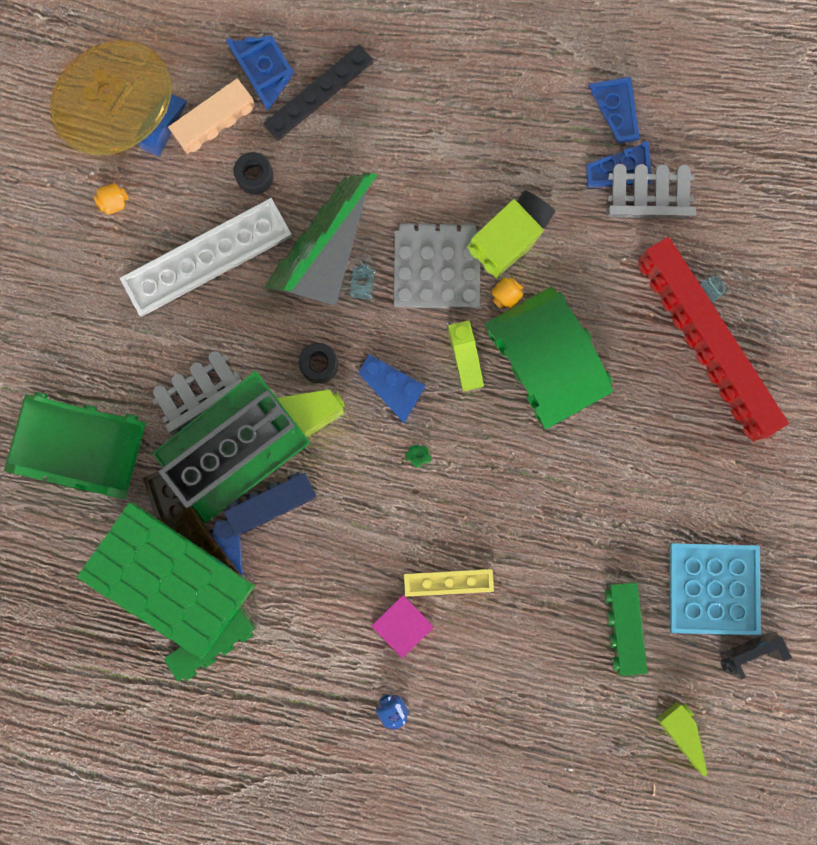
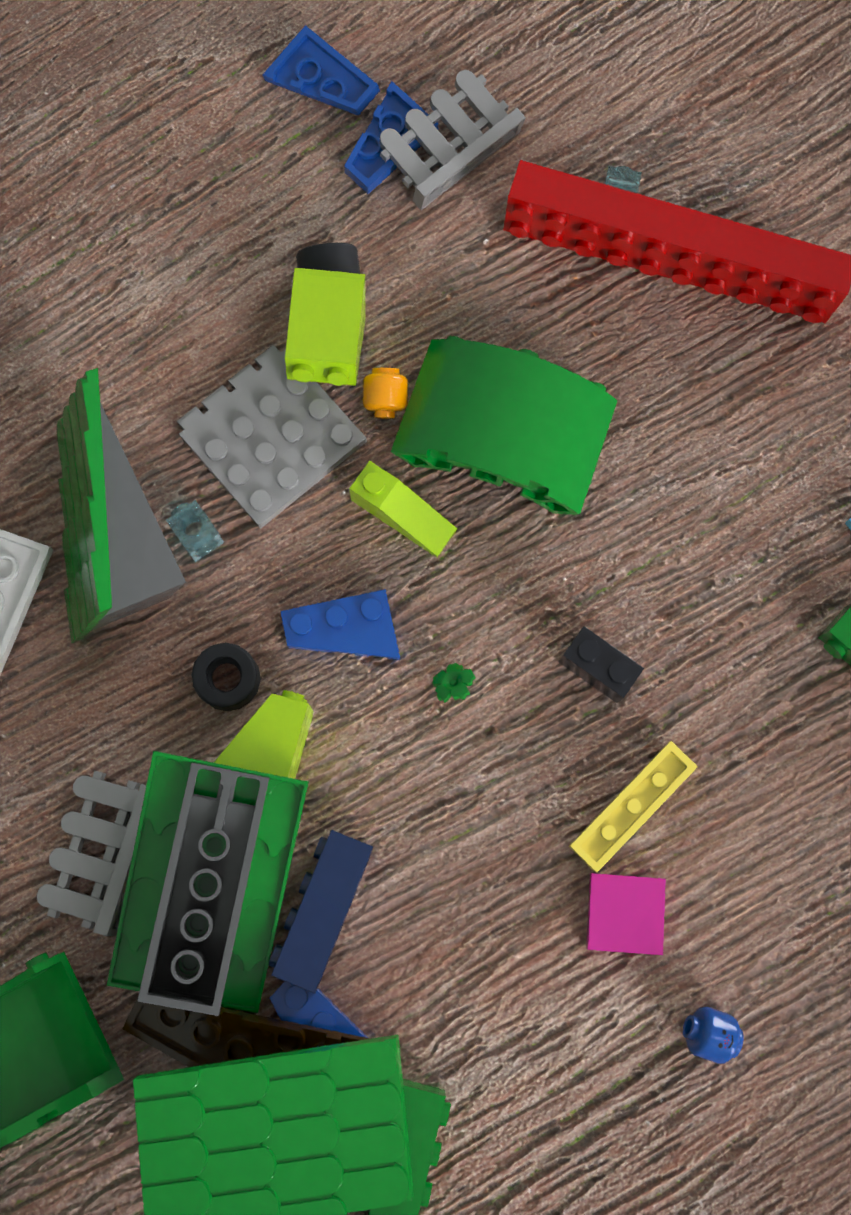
camera: 45 degrees left, 5 degrees down
none -> black brick [558,626,644,703]

